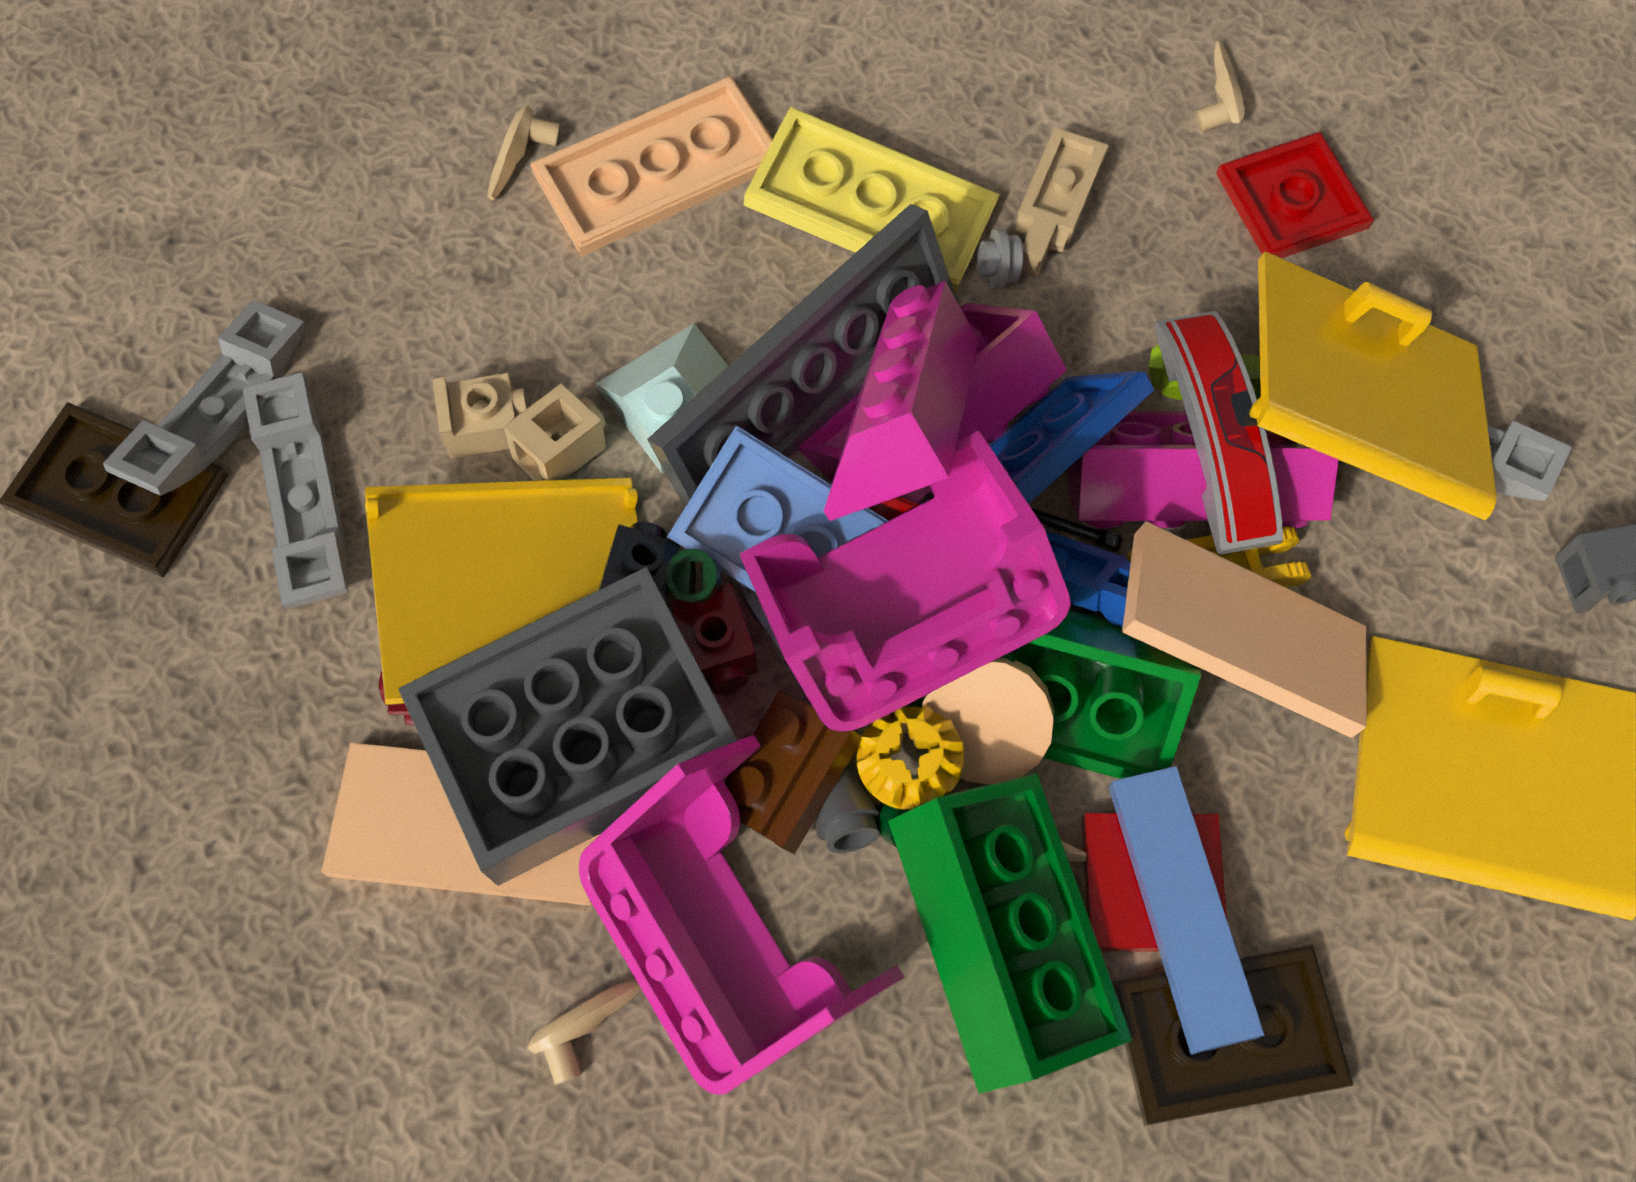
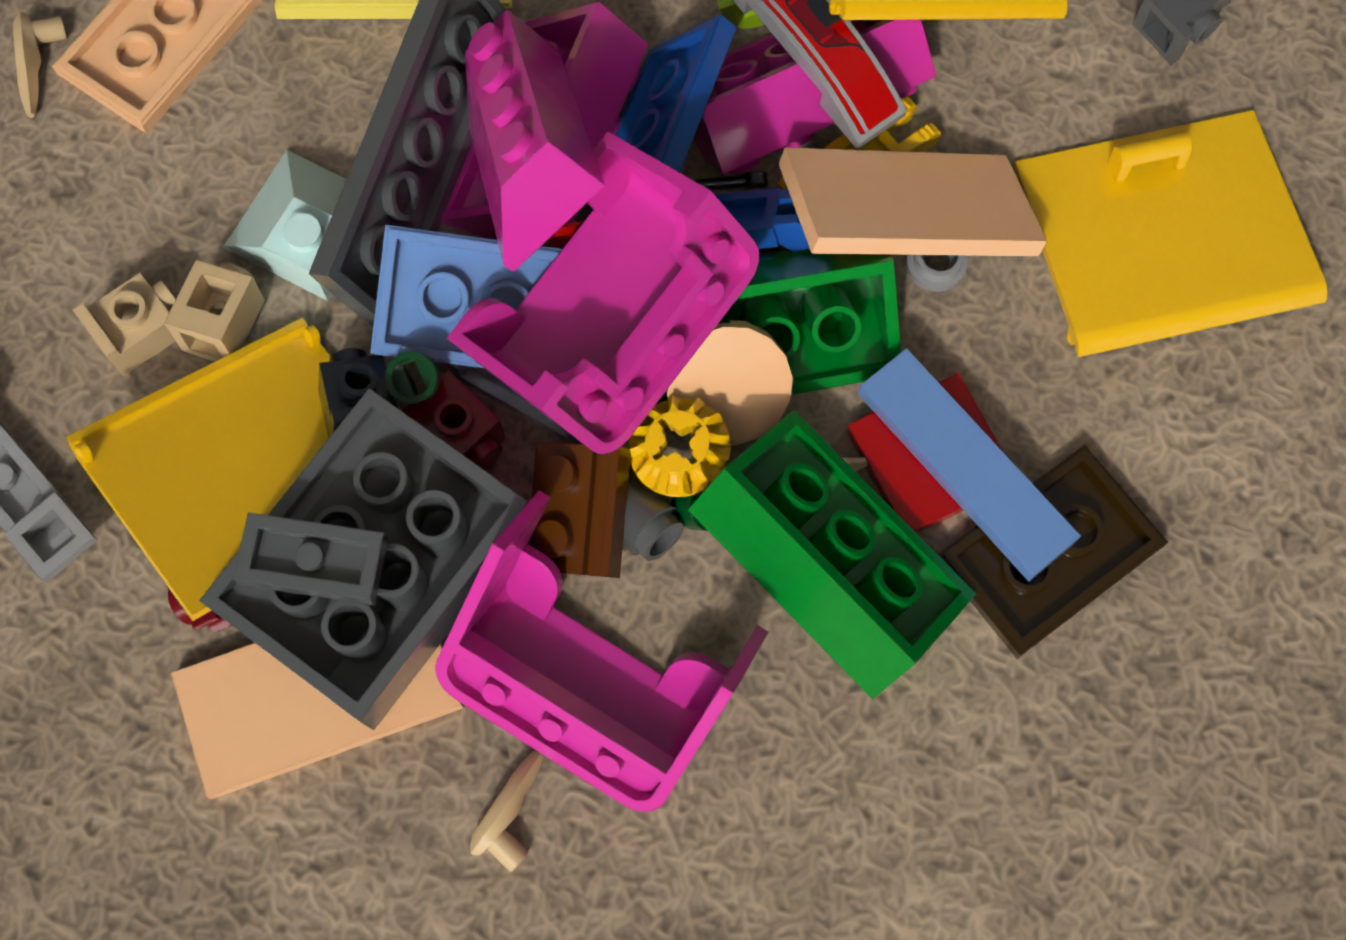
camera: 25 degrees left, 5 degrees up
none -> dark grey plate [233,512,388,605]
none -> light grey plate [906,255,968,292]

